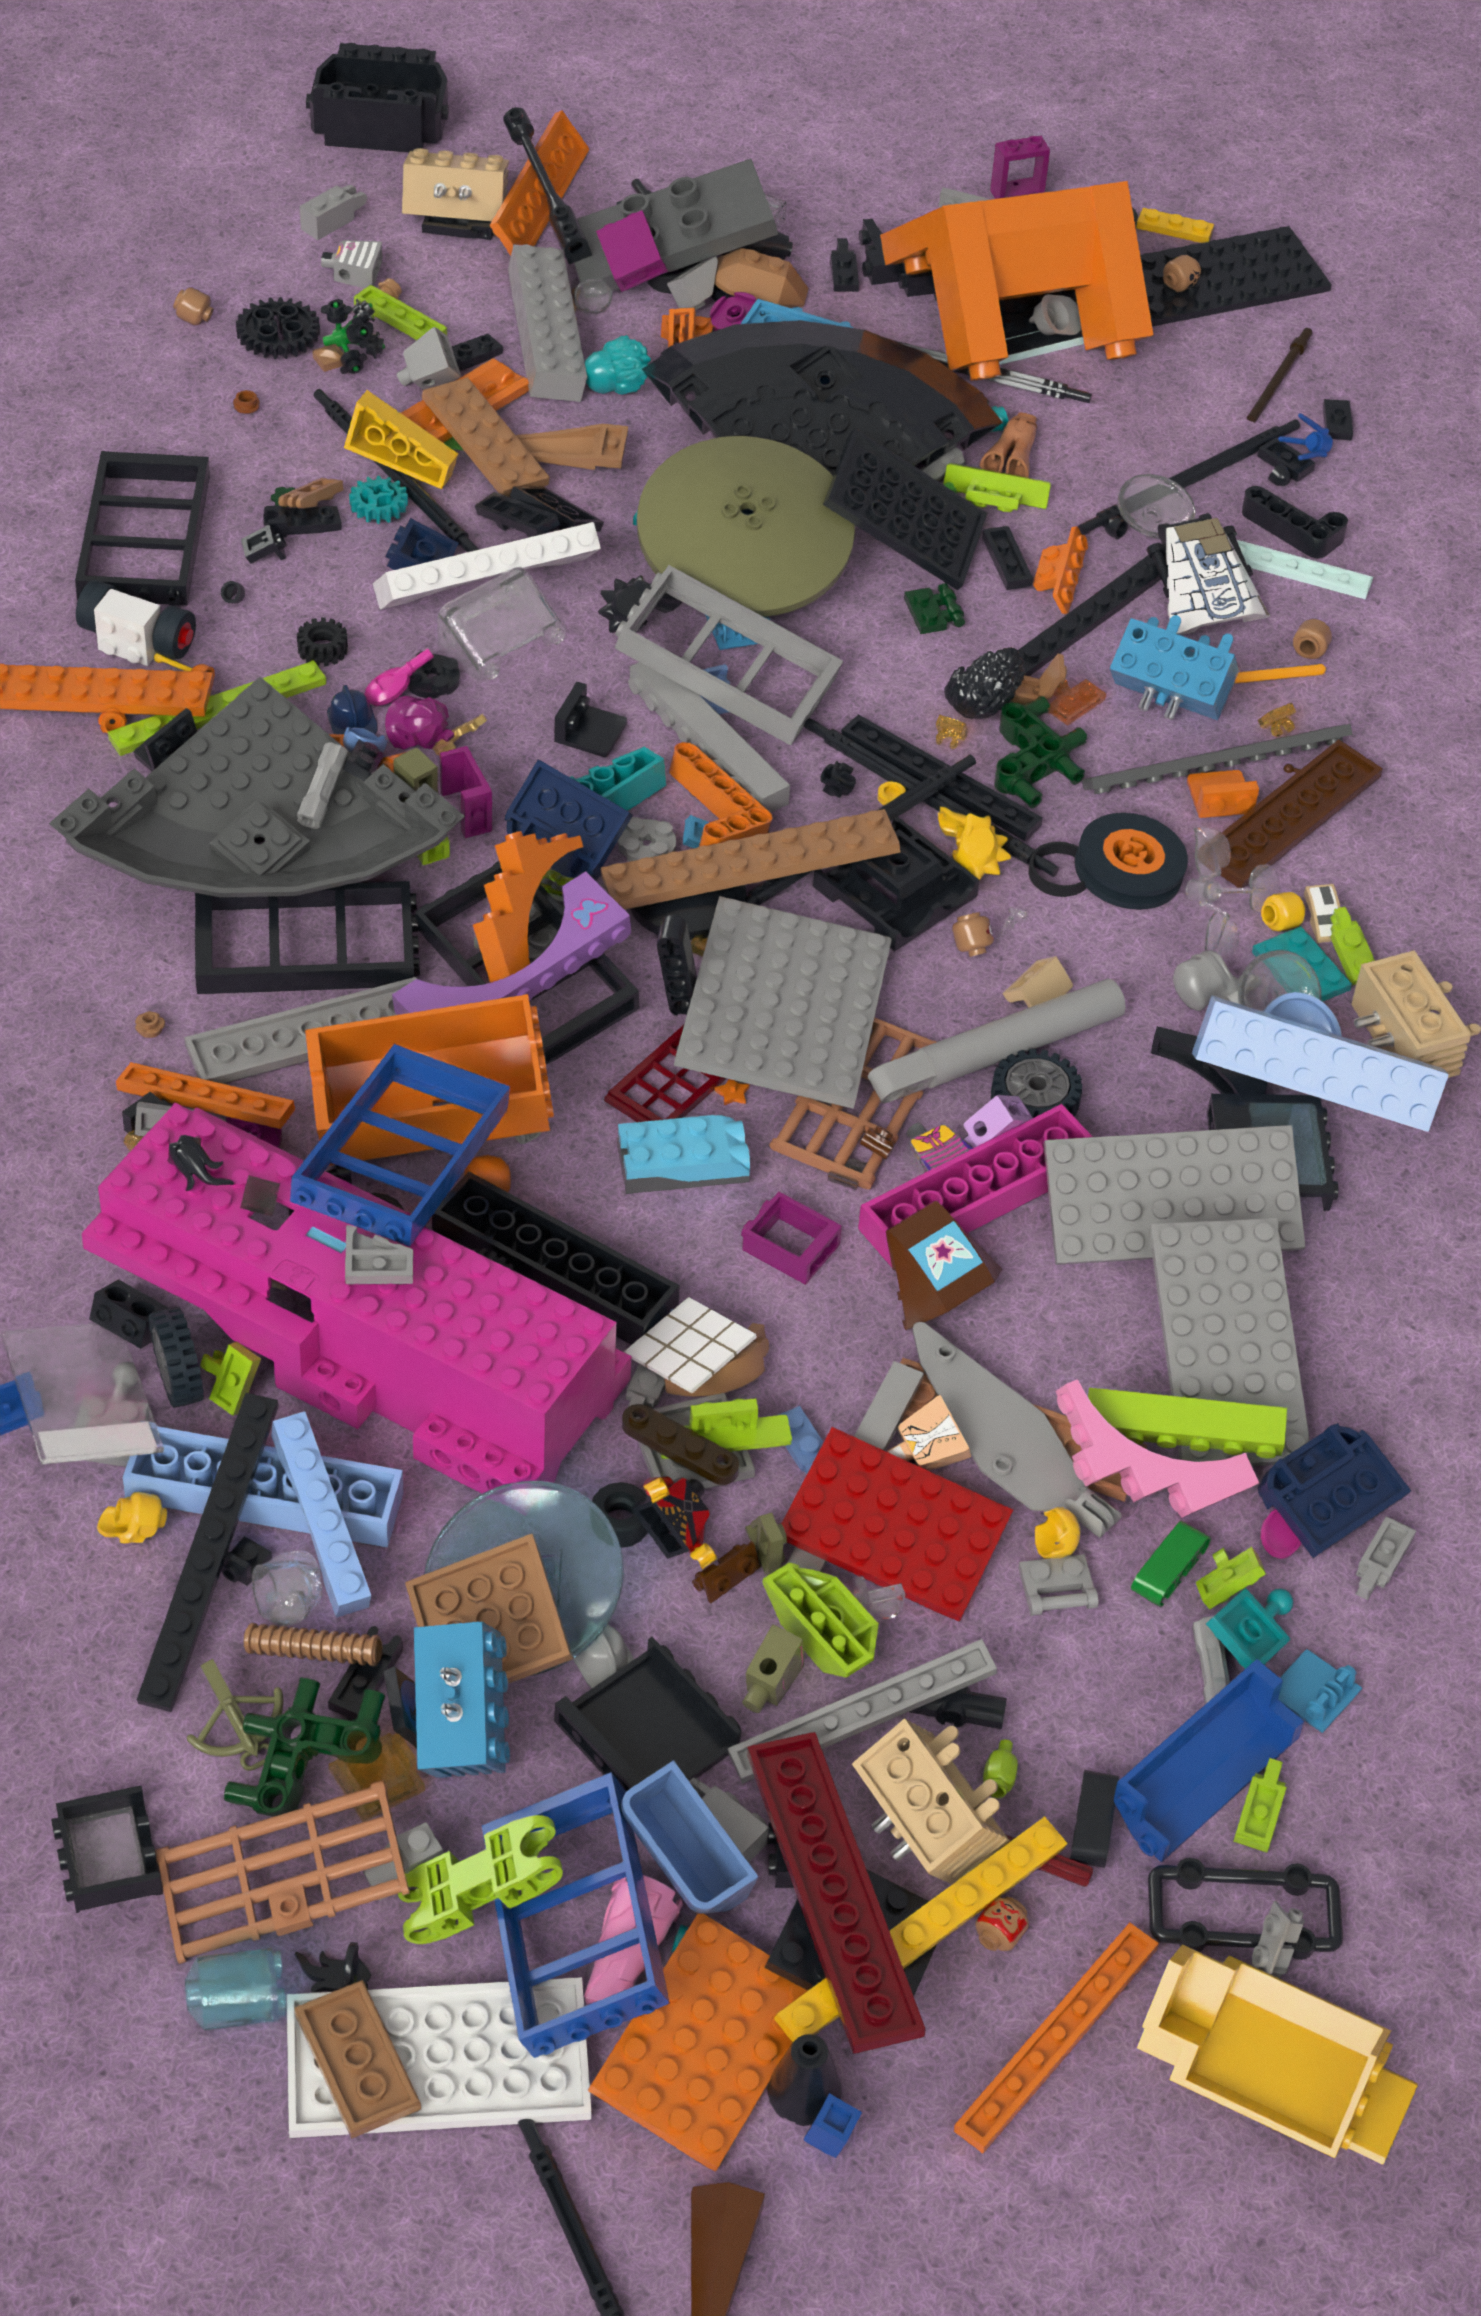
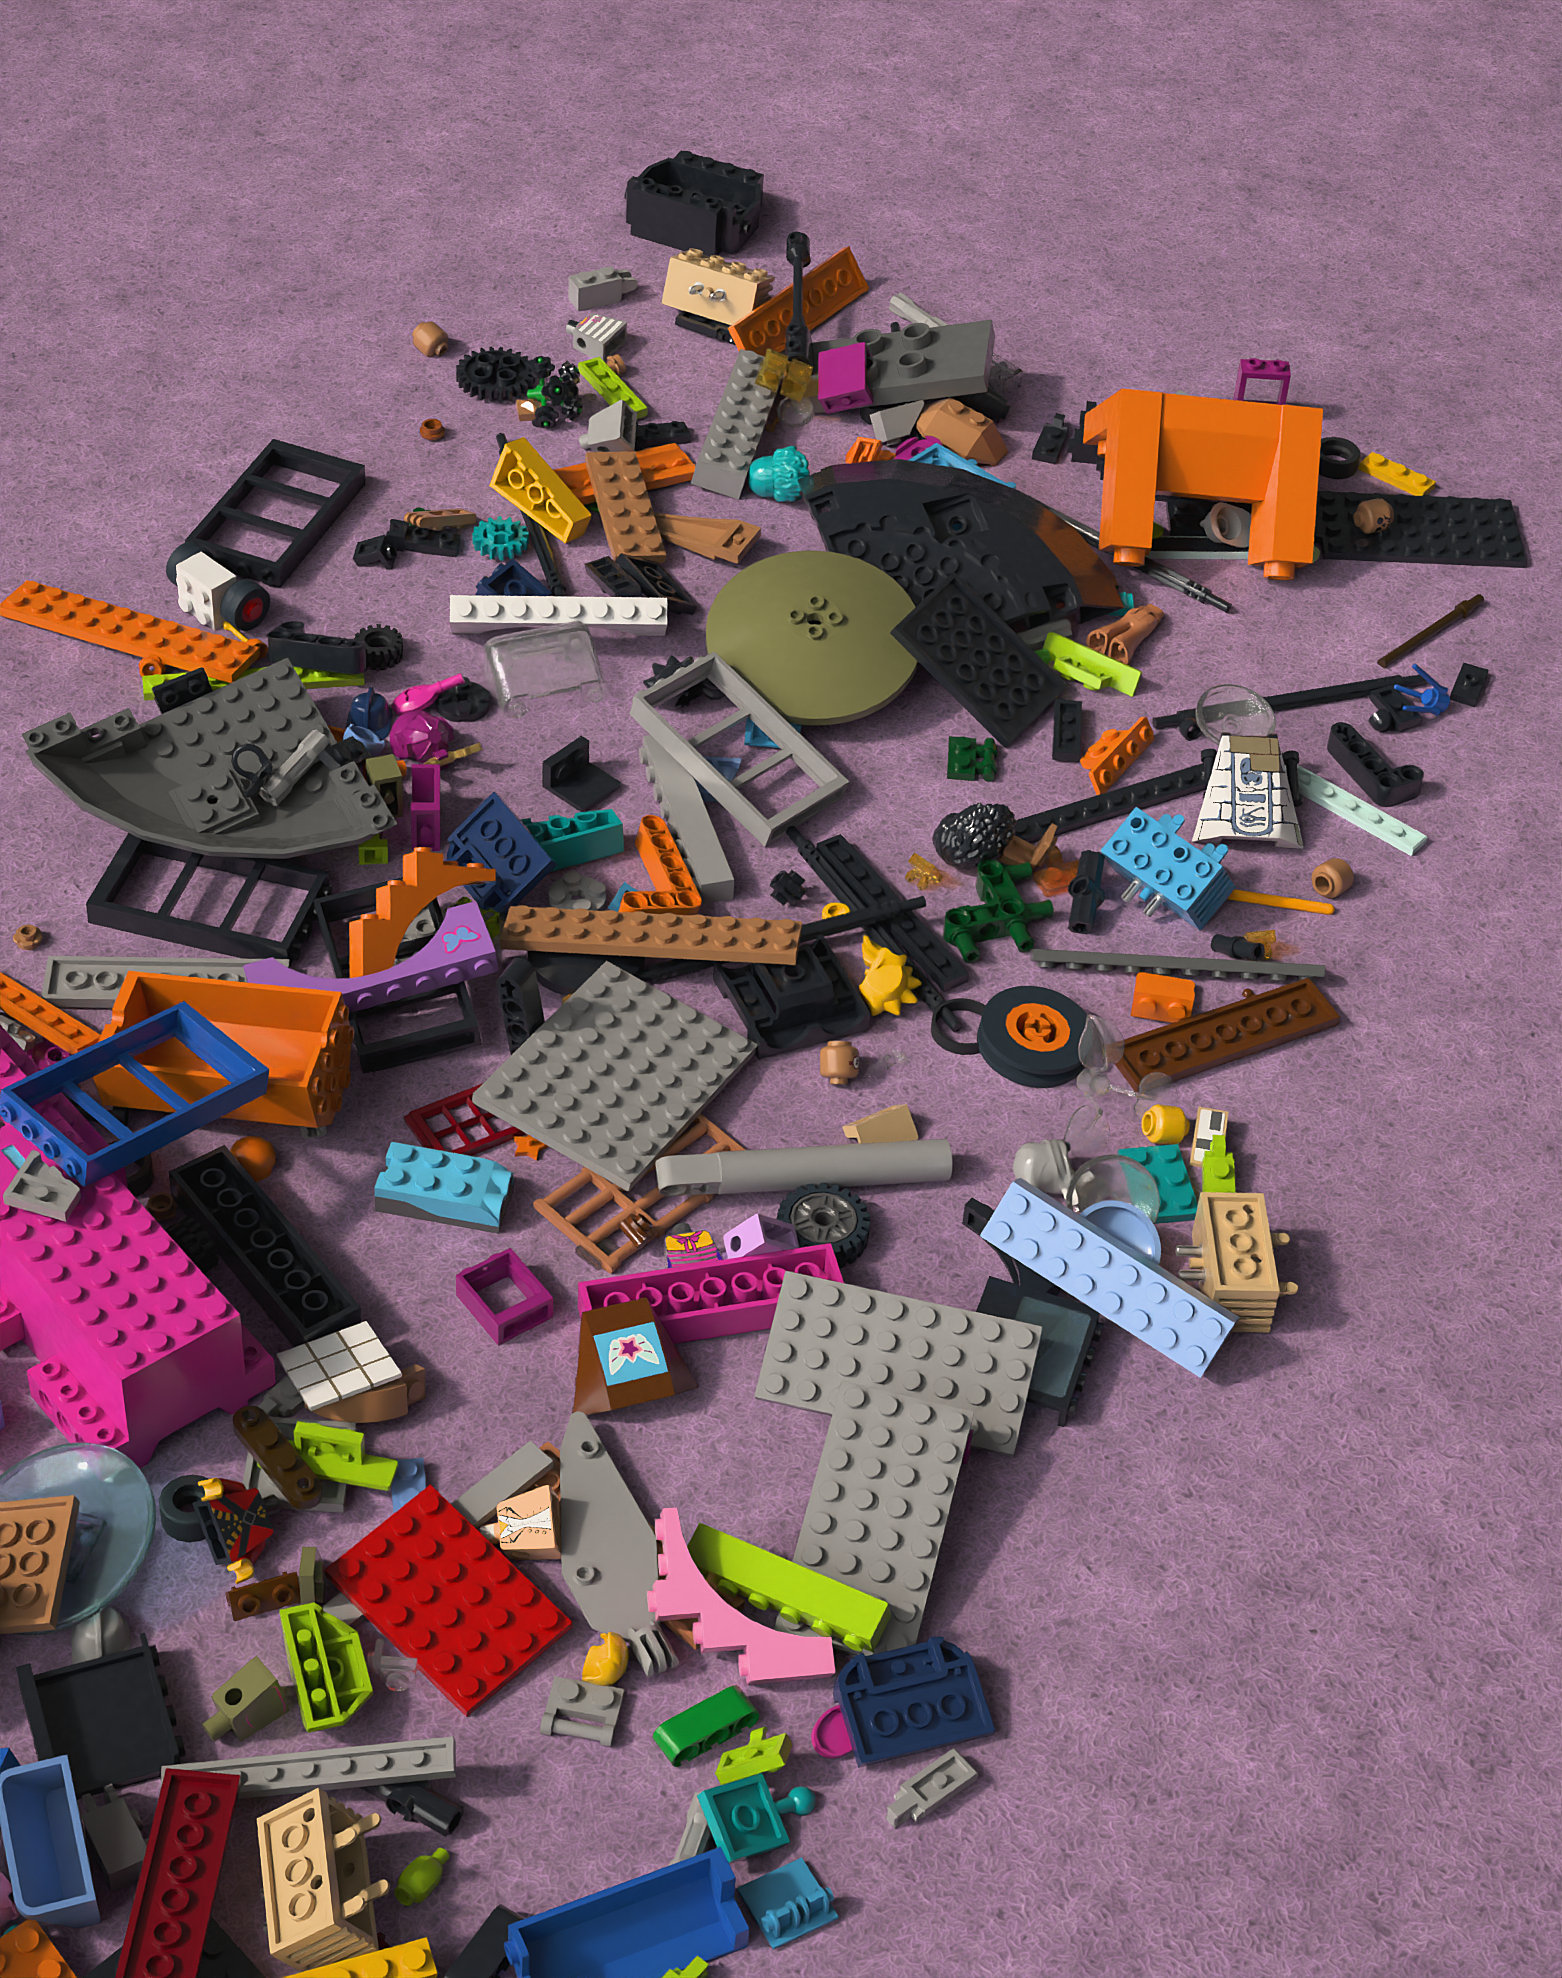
camera: 20 degrees right, 5 degrees down
black hinge [221,581,245,604] -> none
none -> black piece [231,743,273,798]
none -> black beam [267,621,367,674]
none -> clear yellow piece [755,348,813,402]
none -> light grey axle [889,292,948,328]
none -> black piece [1068,850,1105,935]
none -> black pin [1211,934,1265,961]

